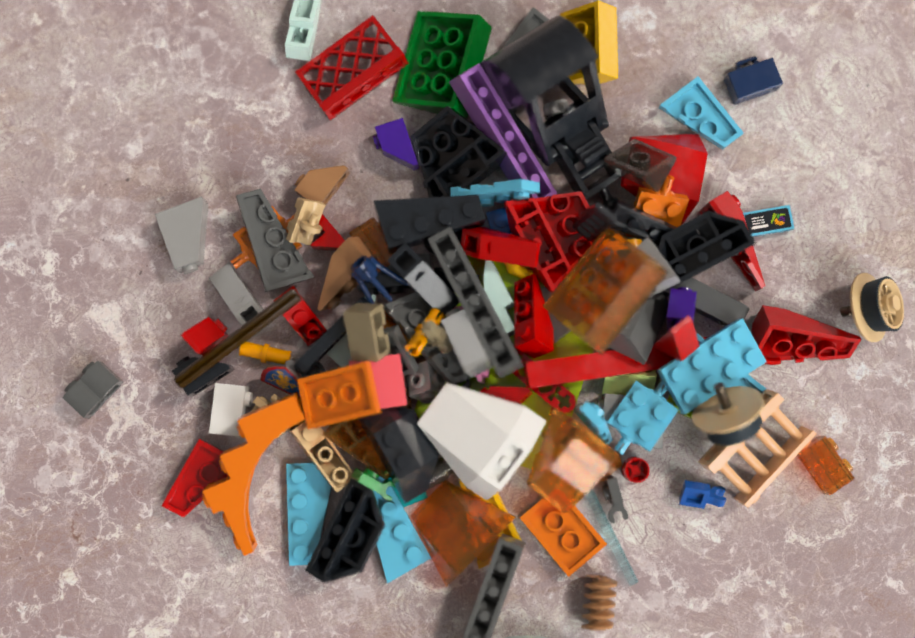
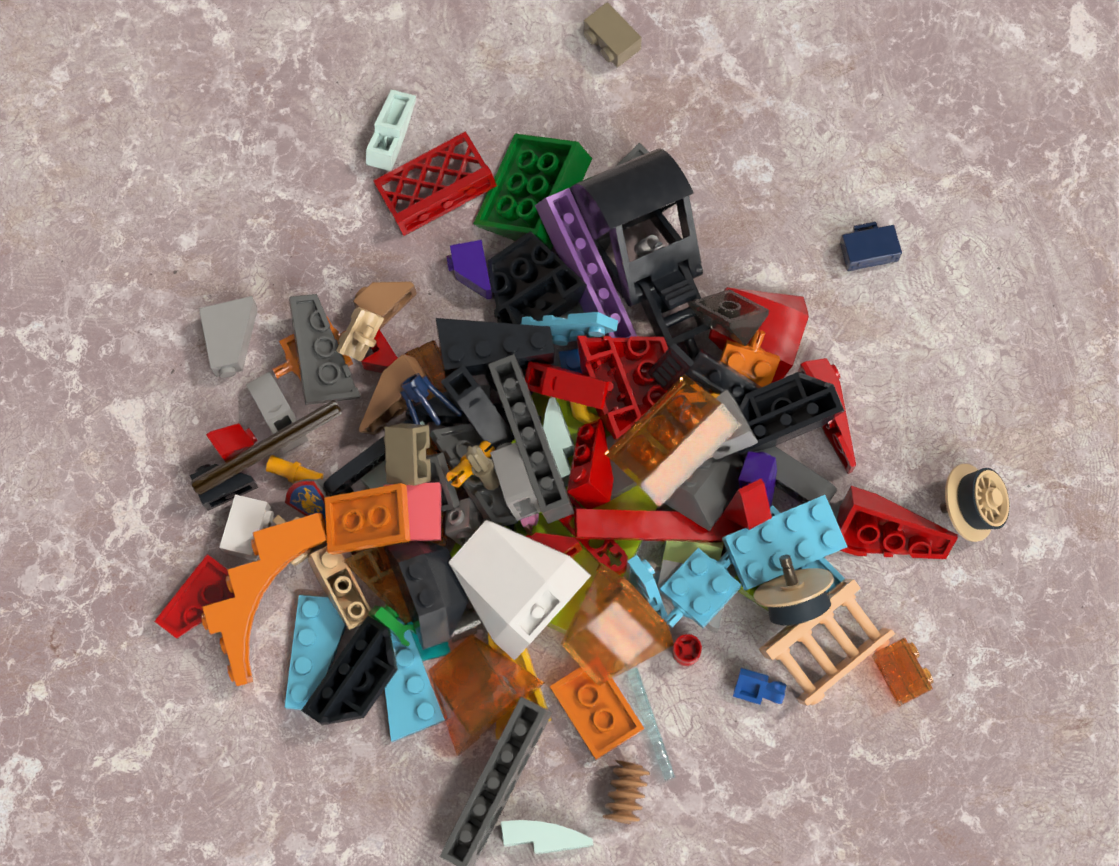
camera: 10 degrees right, 10 degrees down
dark grey brick [62,361,124,419] -> none
red slope [273,286,327,346] -> none
yellow slope [560,0,618,84] -> none
dark grey plate [602,477,628,523] -> none
medium azure wing [658,76,744,150] -> none
tile [743,205,795,237] -> none

